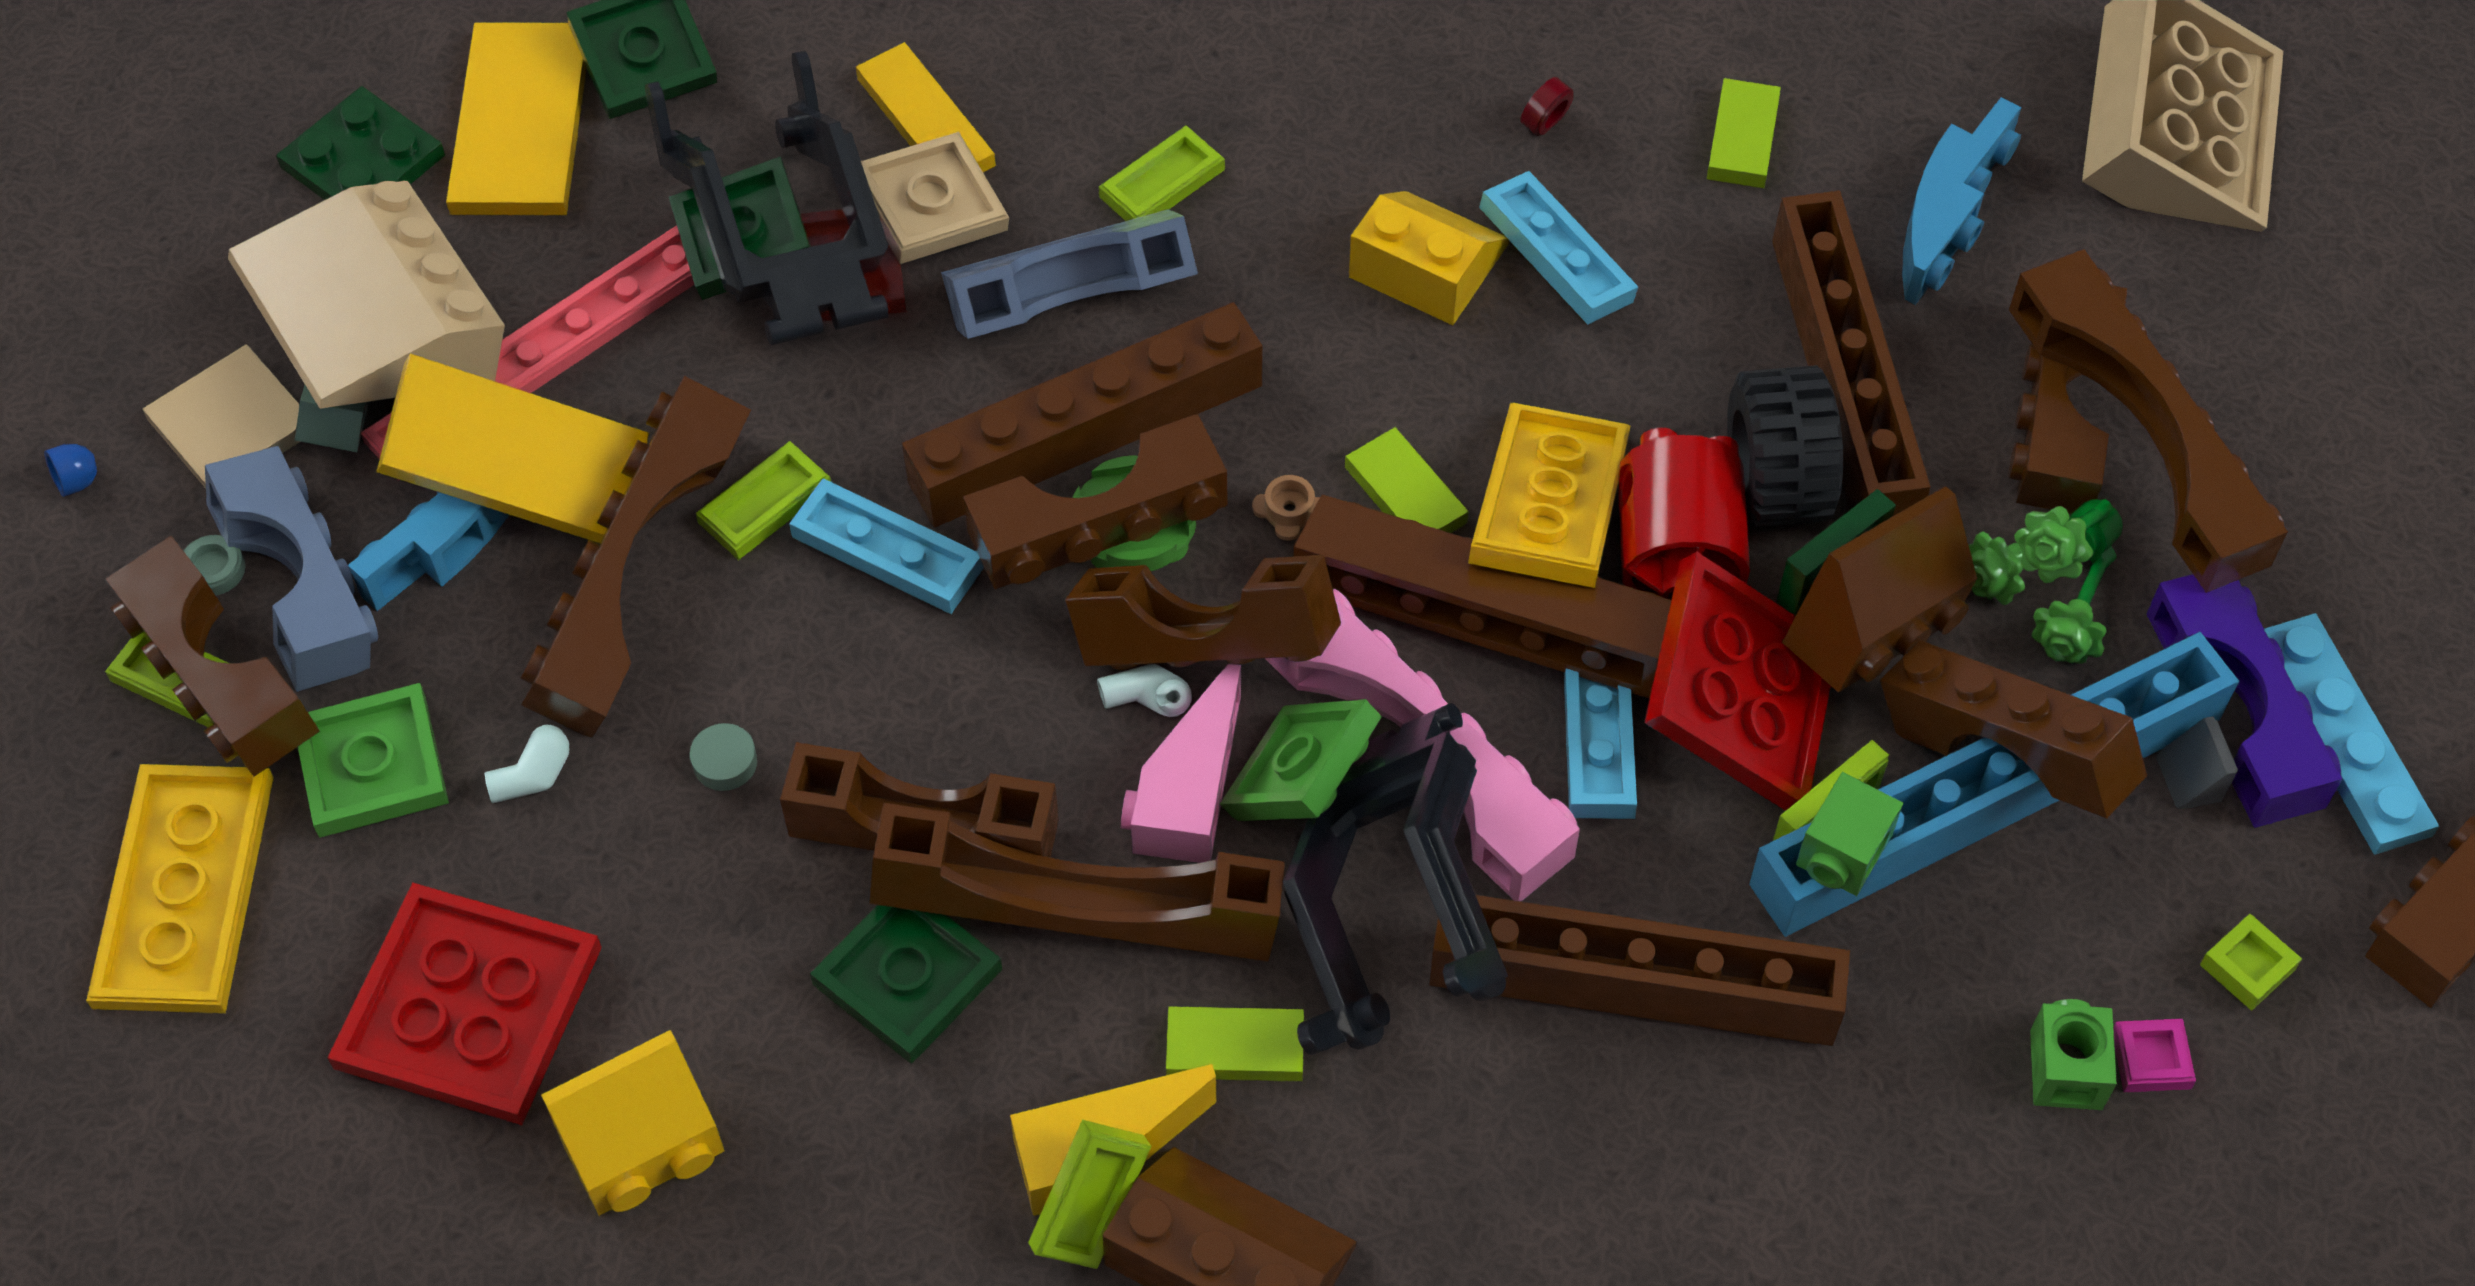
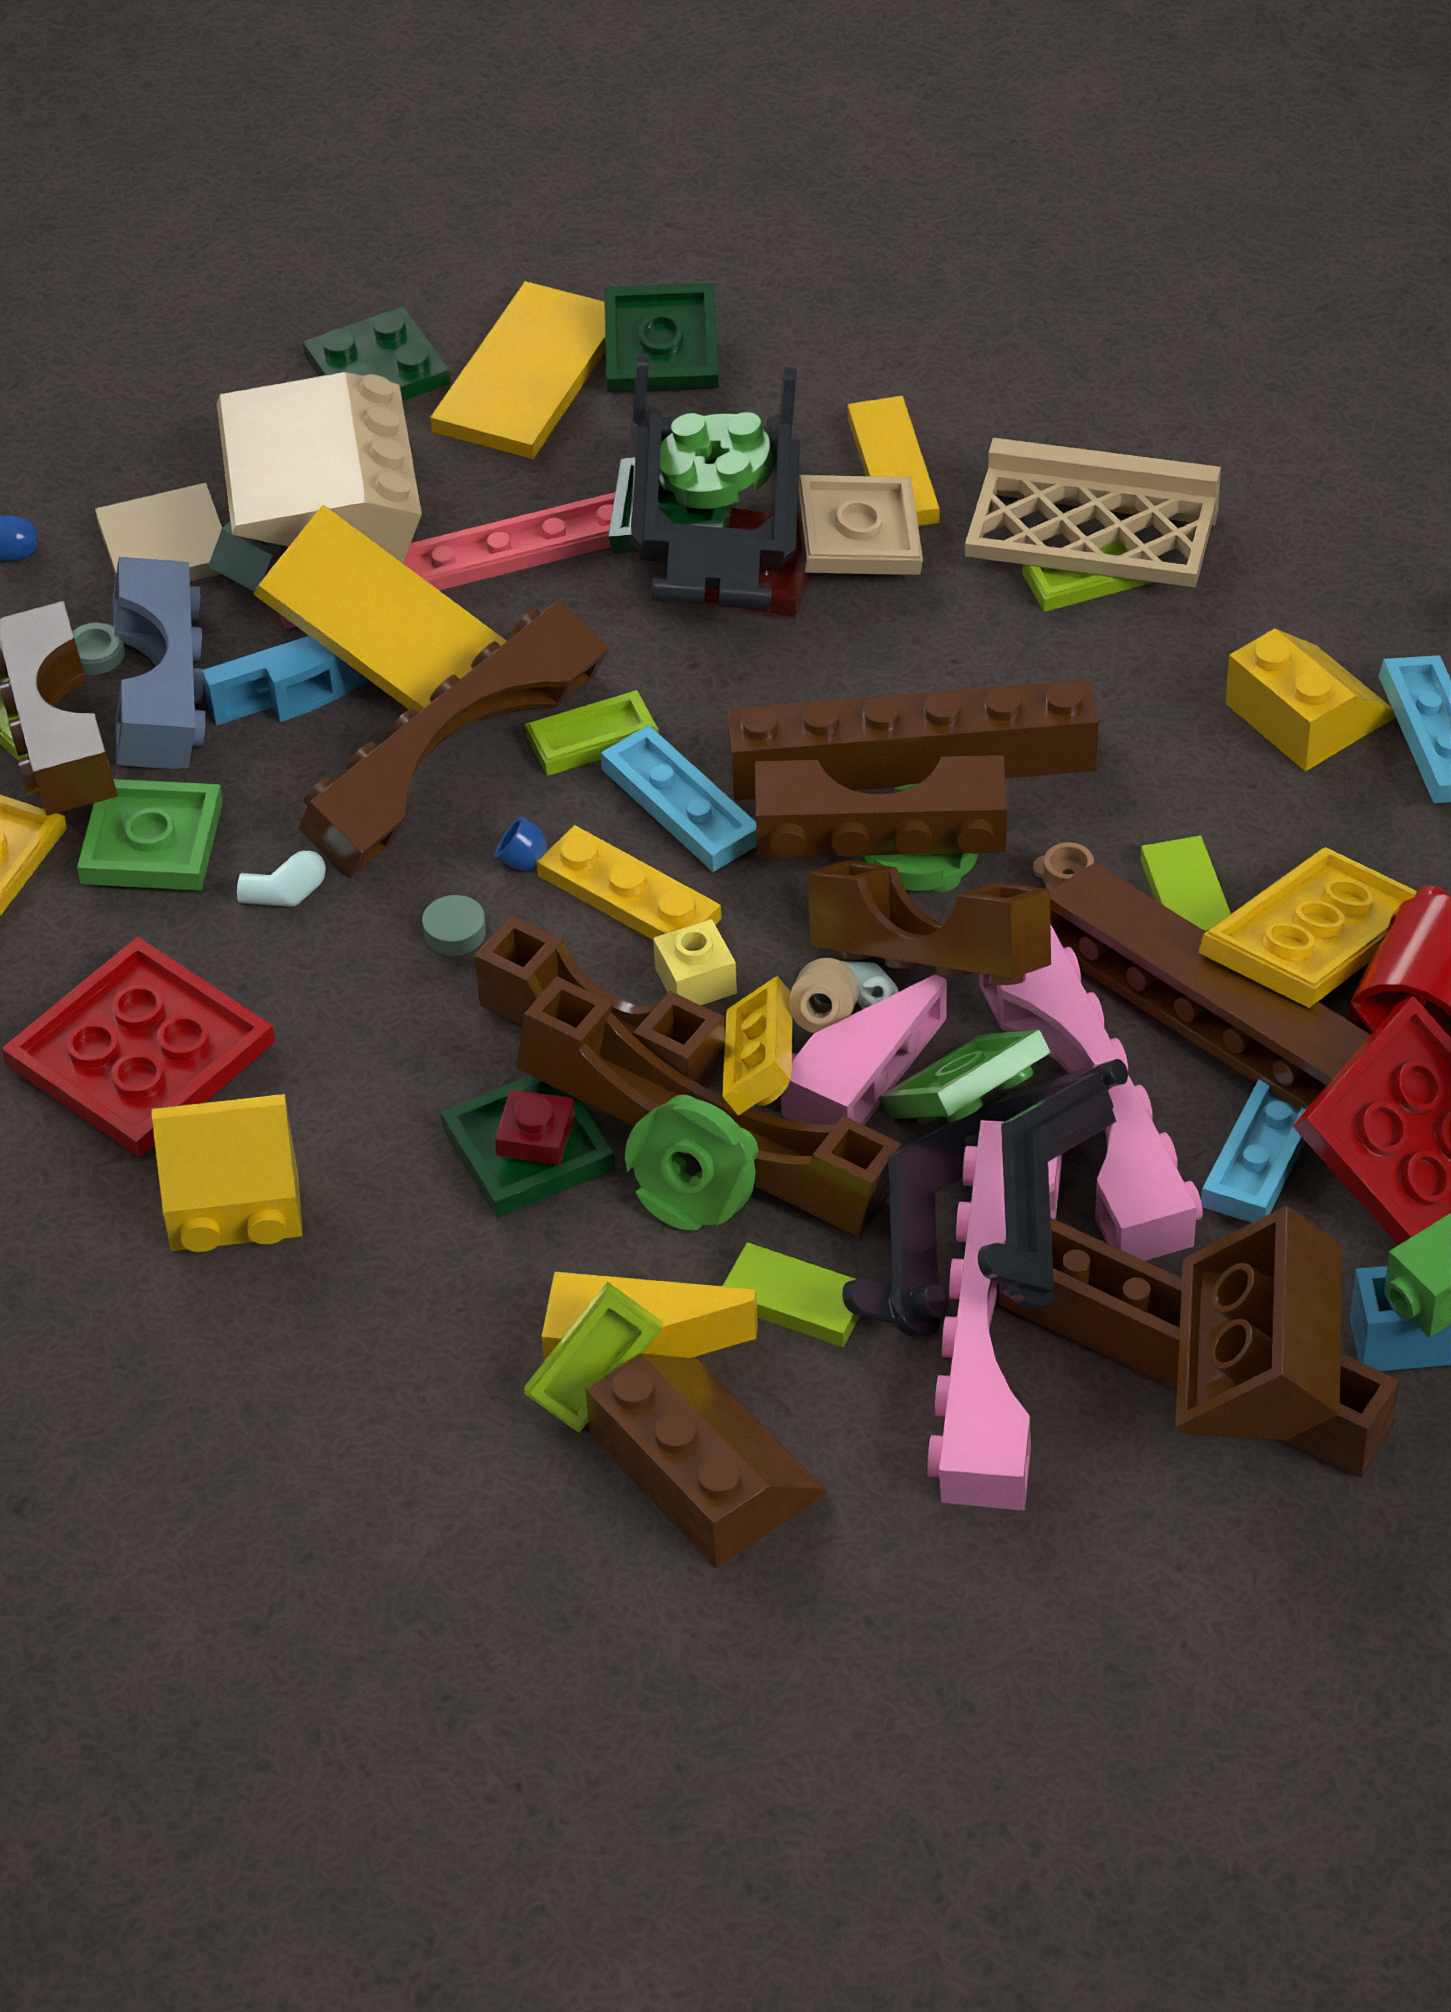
camera: 25 degrees right, 10 degrees down
sand blue arch [941,209,1198,339] -> none
none -> blue hinge [494,816,547,871]
none -> dark red plate [495,1089,575,1165]
none -> yellow plate [536,825,721,940]
none -> bright green plate [625,1095,758,1230]
none -> light yellow plate [653,919,737,1005]
none -> bright green plate [659,412,774,509]
none -> yellow plate [722,976,792,1115]
none -> tan brick [789,958,859,1033]
none -> bright pink arch [928,1120,1062,1511]
none -> tan fence [965,438,1221,587]
none -> reddish brown slope [1175,1205,1342,1441]

